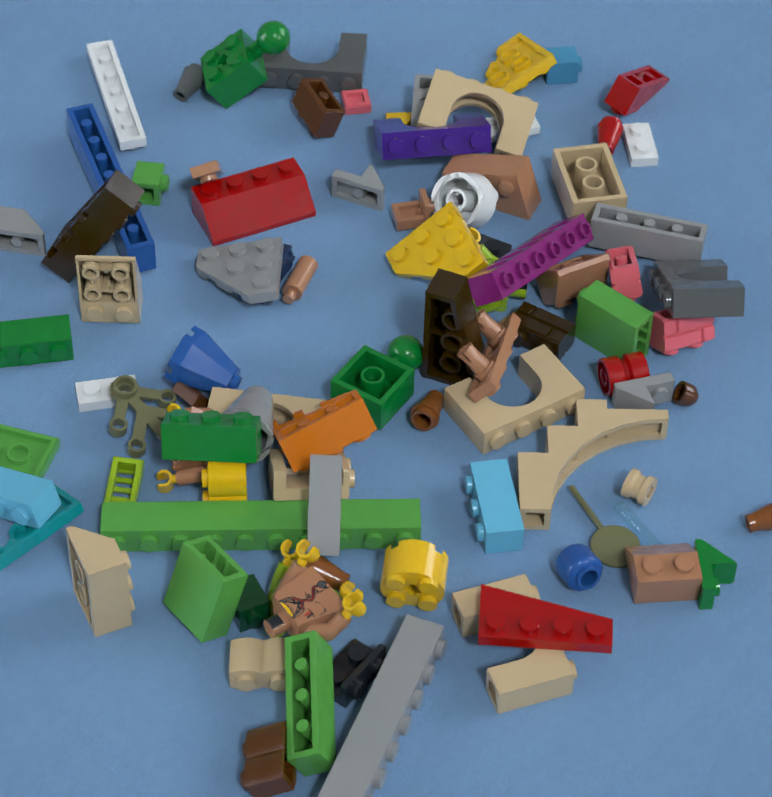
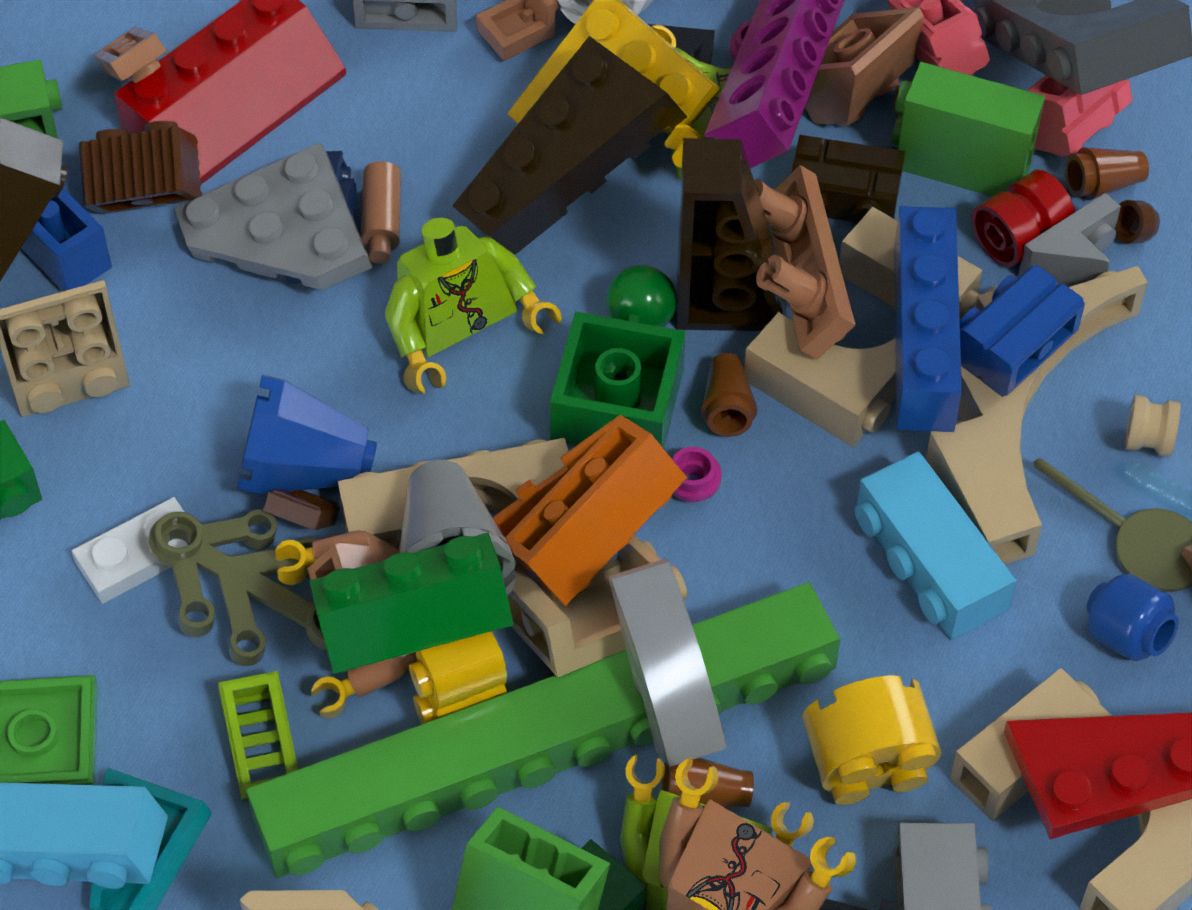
camera: 20 degrees left, 10 degrees up
none -> reddish brown brick [79,121,202,214]
none -> lime torso [385,217,562,394]
none -> dark brown wedge [452,36,687,255]
none -> dark pink plate [672,447,722,502]
none -> blue brick [894,206,962,432]
none -> blue brick [960,264,1085,397]
none -> dark orange cone [1065,147,1149,200]

